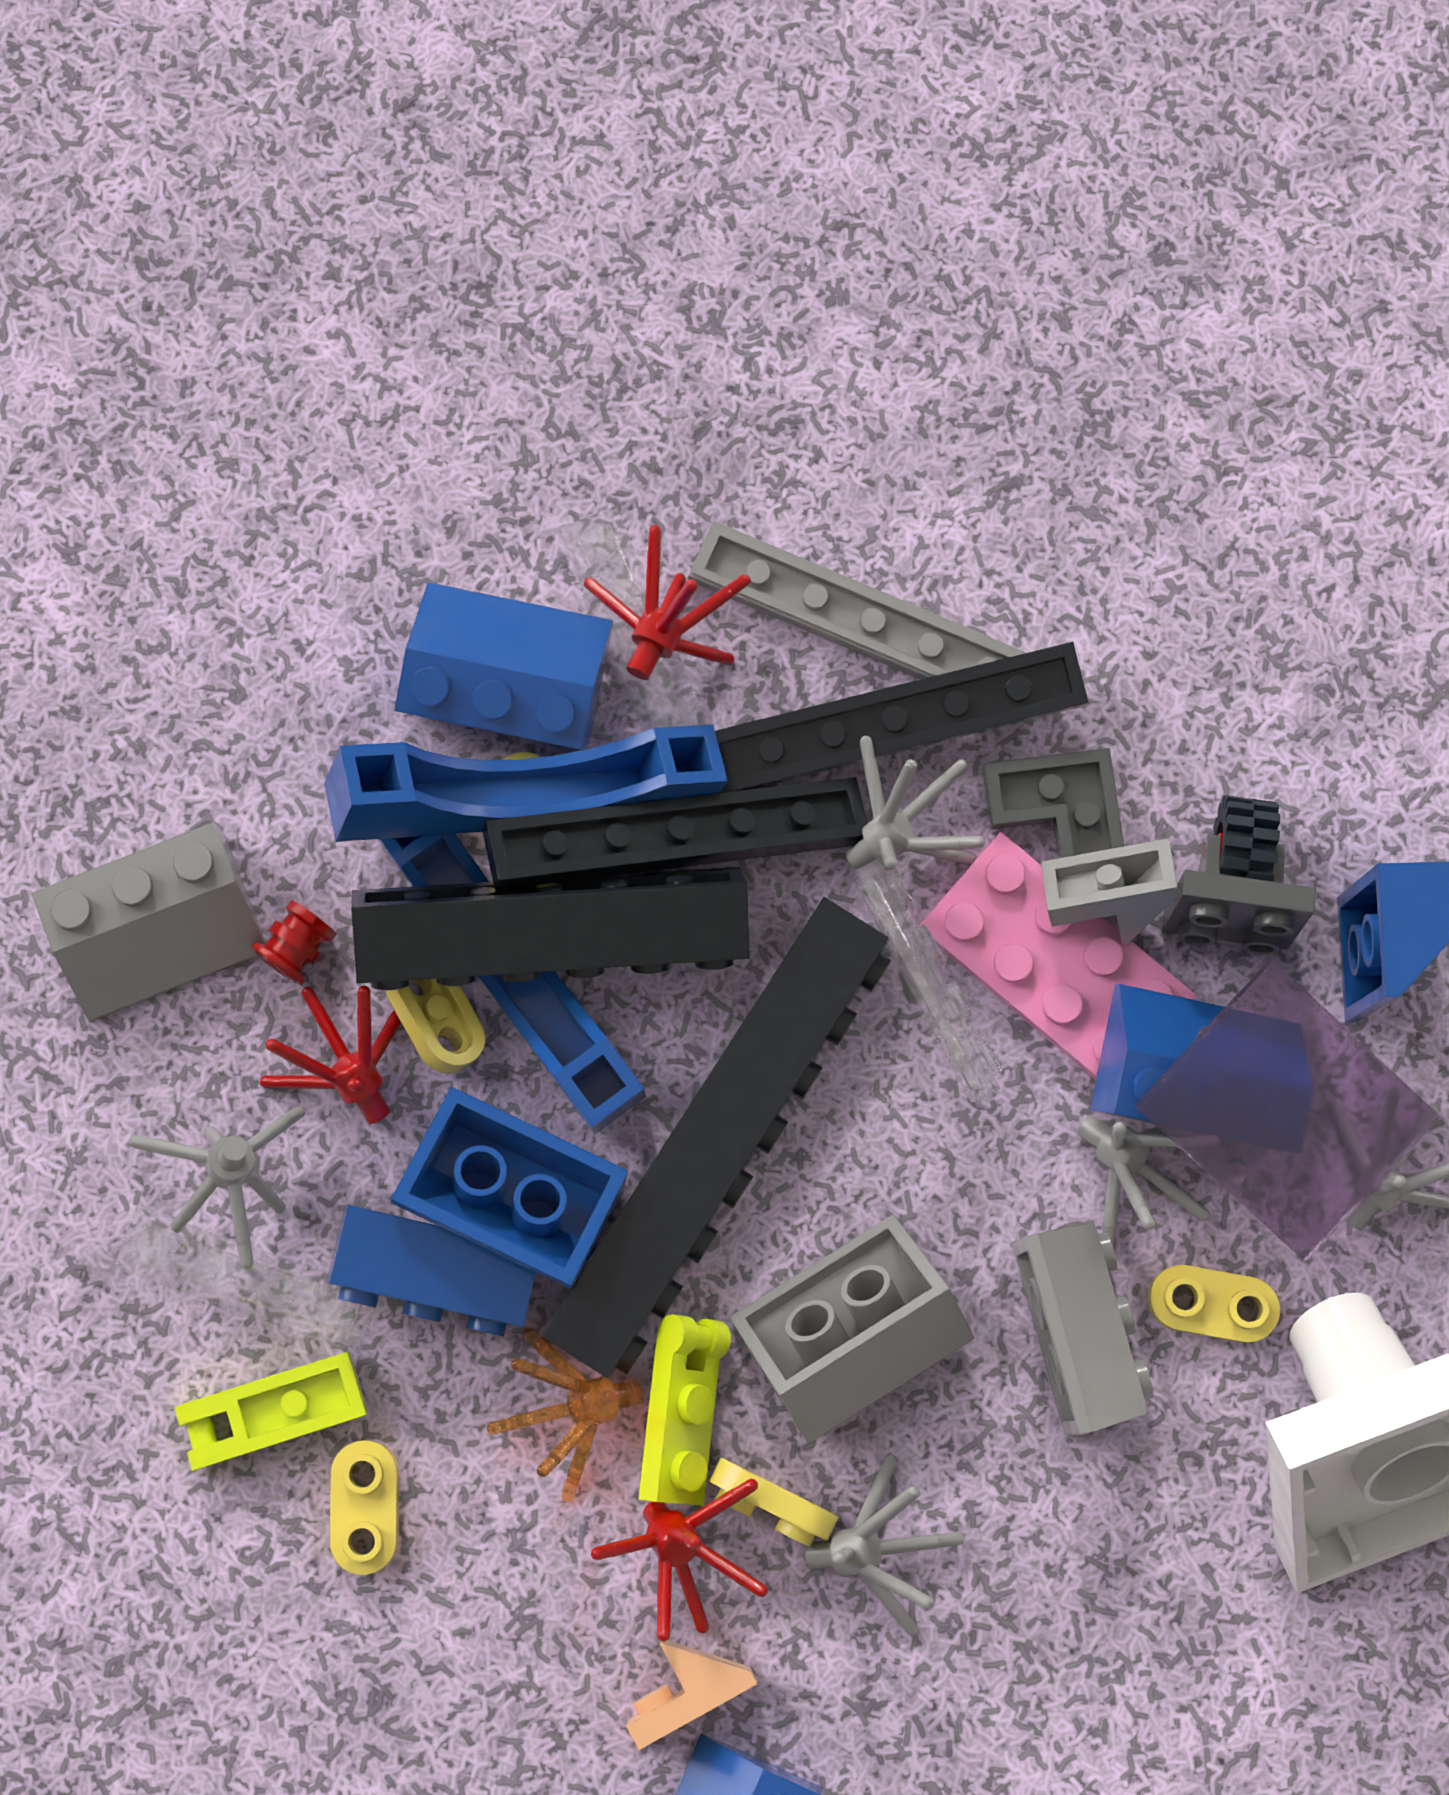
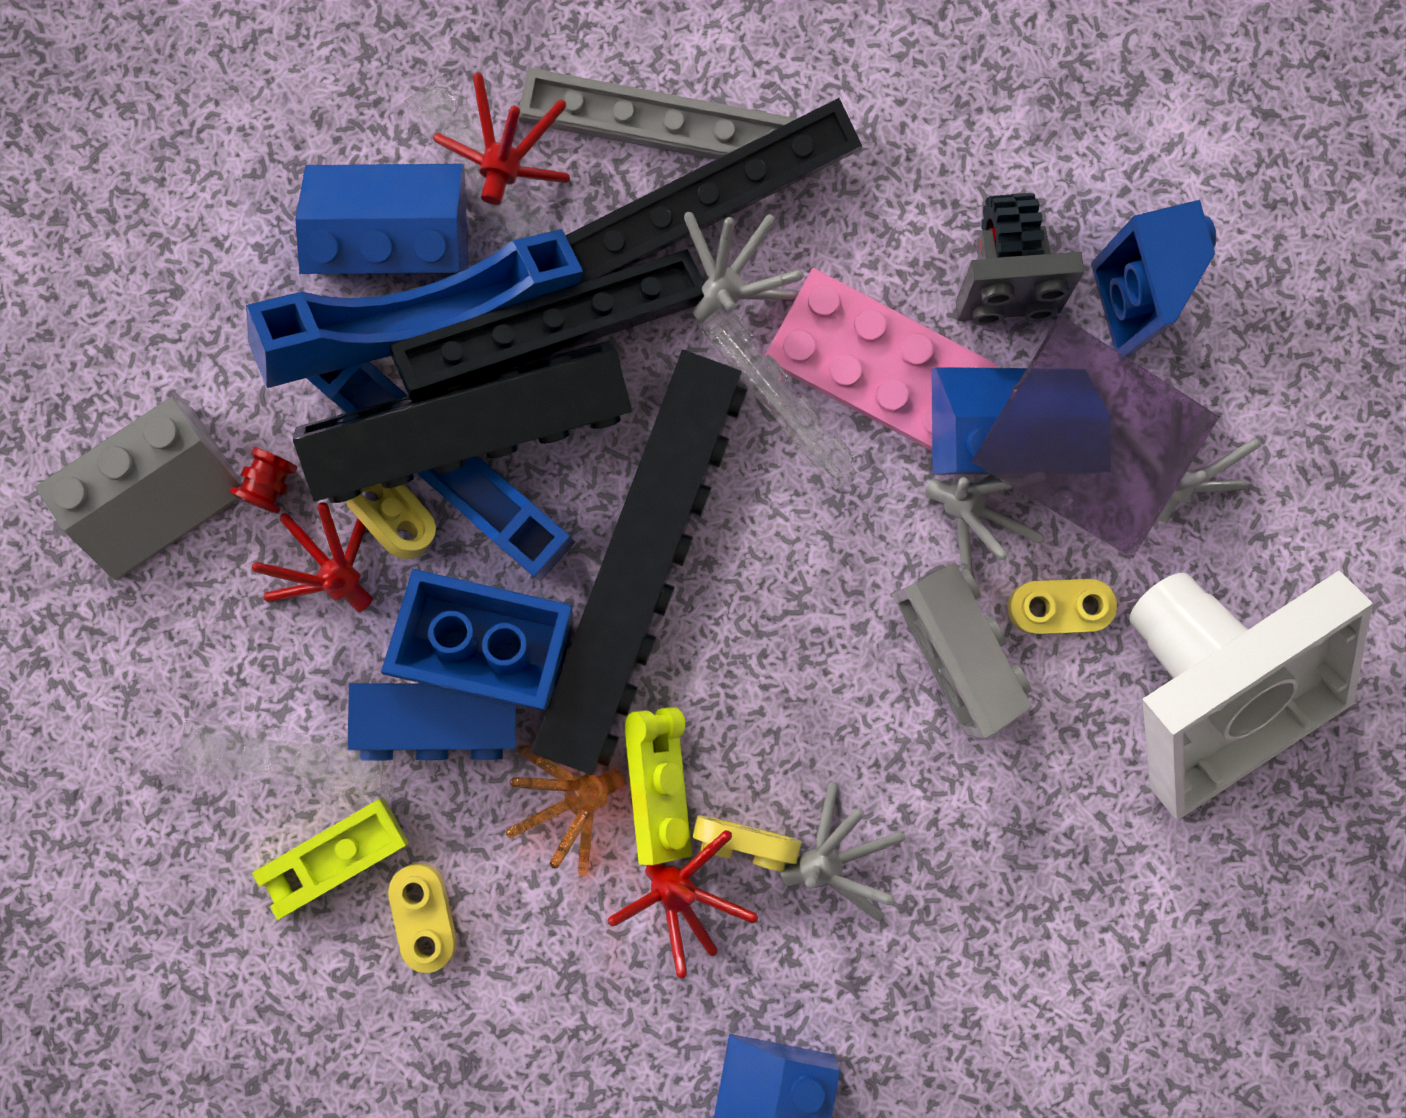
camera: 10 degrees left, 5 degrees up
light grey plant [129,1106,305,1269] -> none
light nougat slope [626,1640,758,1750] -> none
light grey slope [729,1214,975,1444] -> none
dark grey plate [982,748,1124,859] -> none
light grey slope [1041,838,1179,944] -> none

